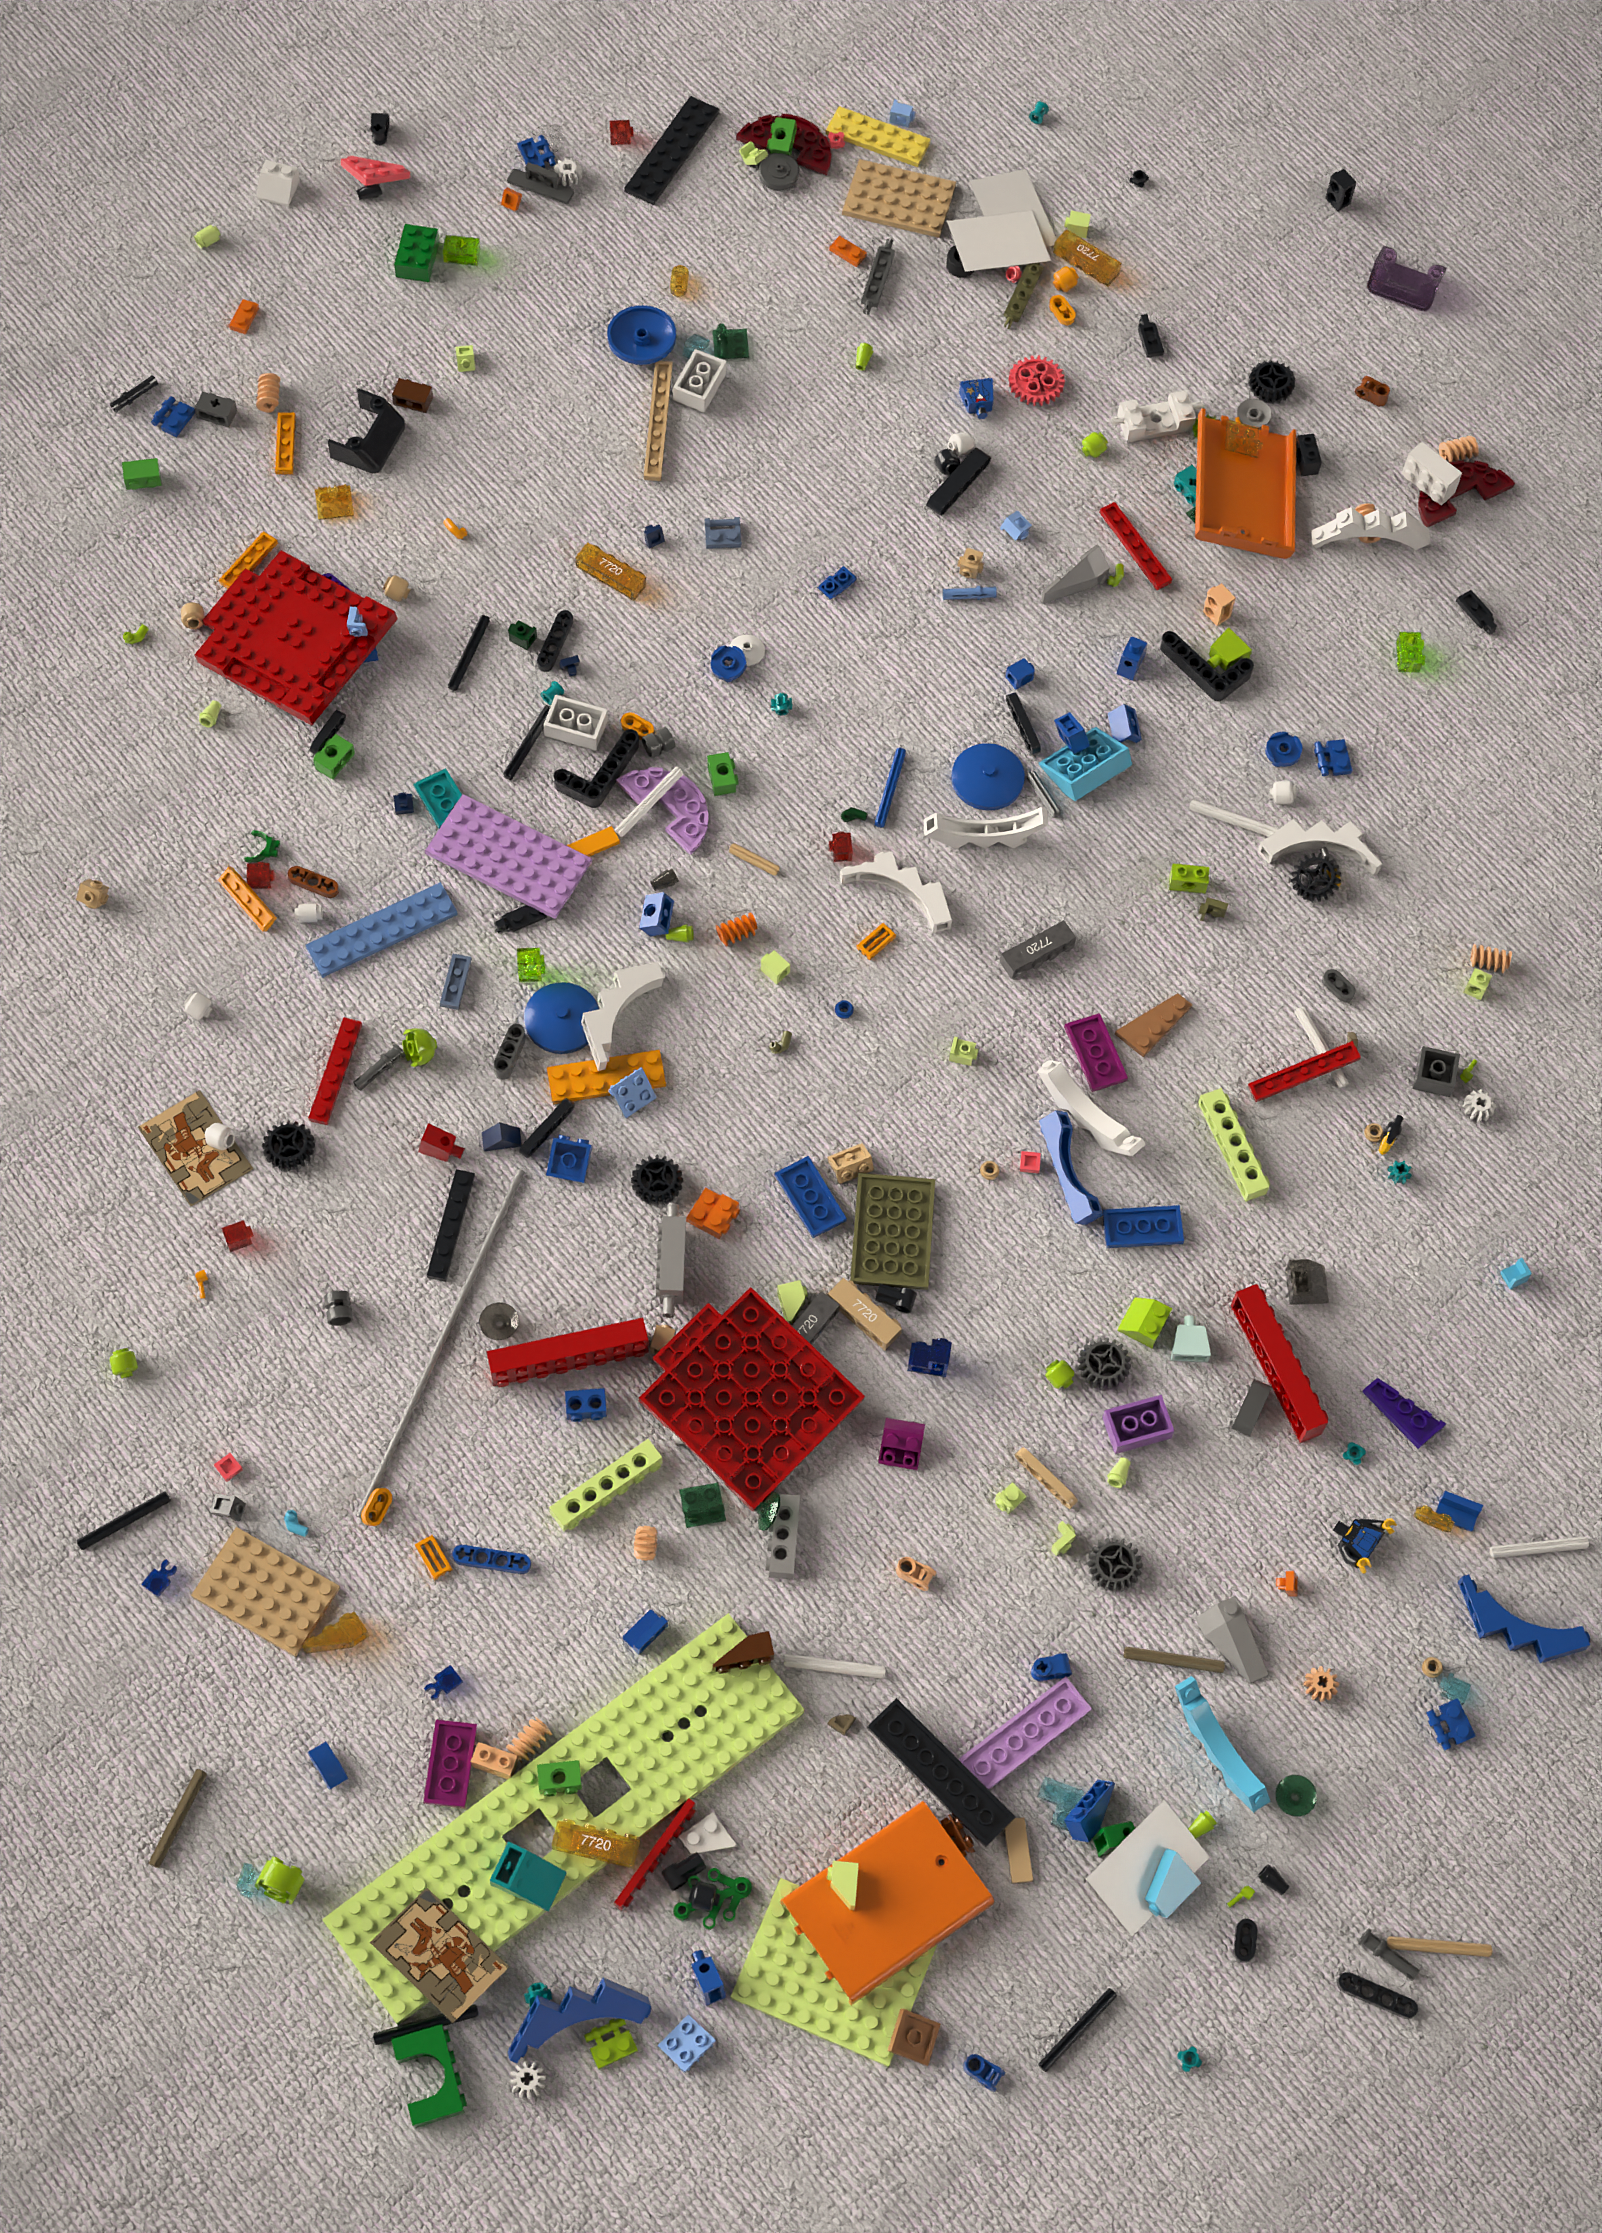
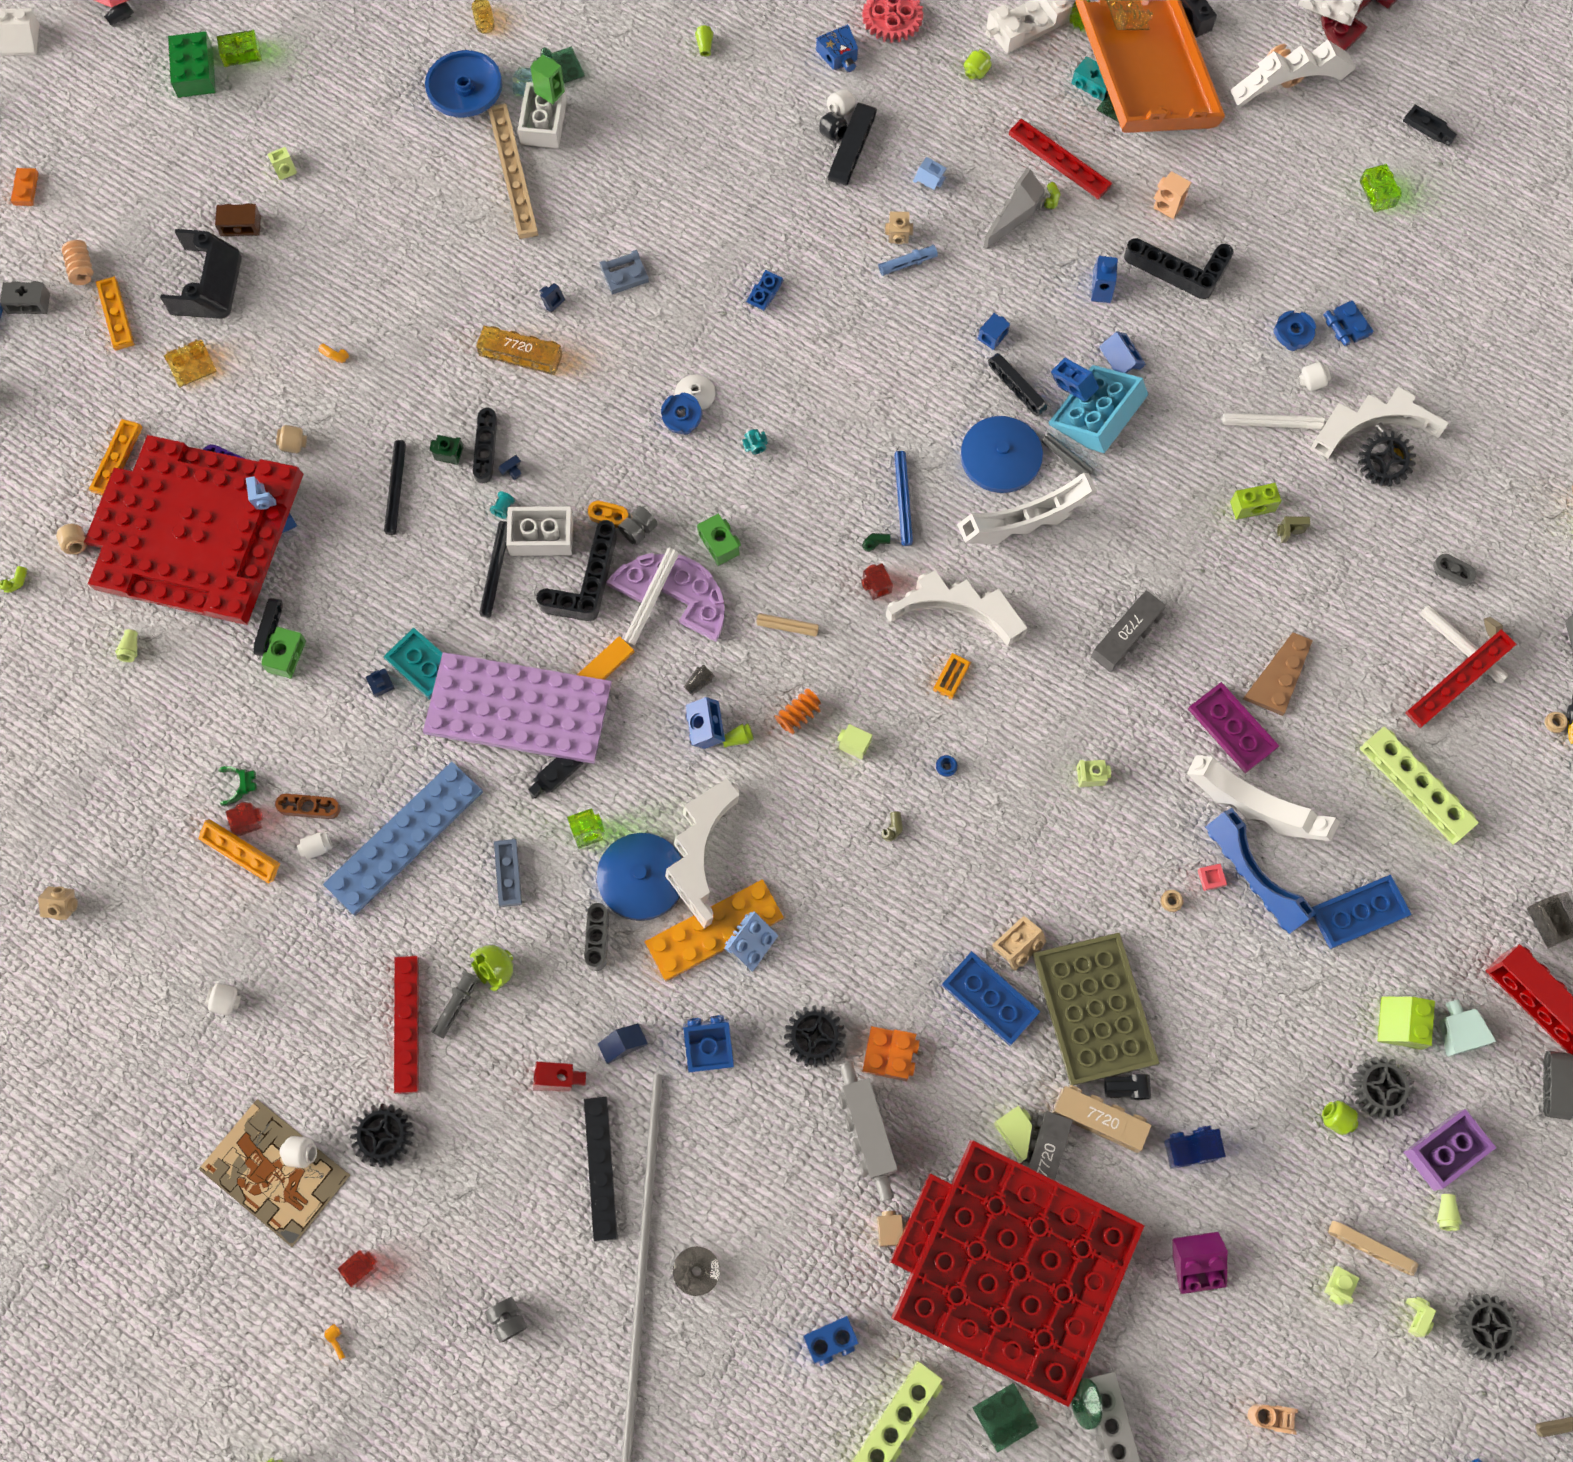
camera: 15 degrees left, 5 degrees up
red brick [486,1317,649,1387] -> none
black beam [519,1098,575,1158] -> none
lime torso [1207,627,1252,671] -> none
none -> bright green brick [530,54,565,104]

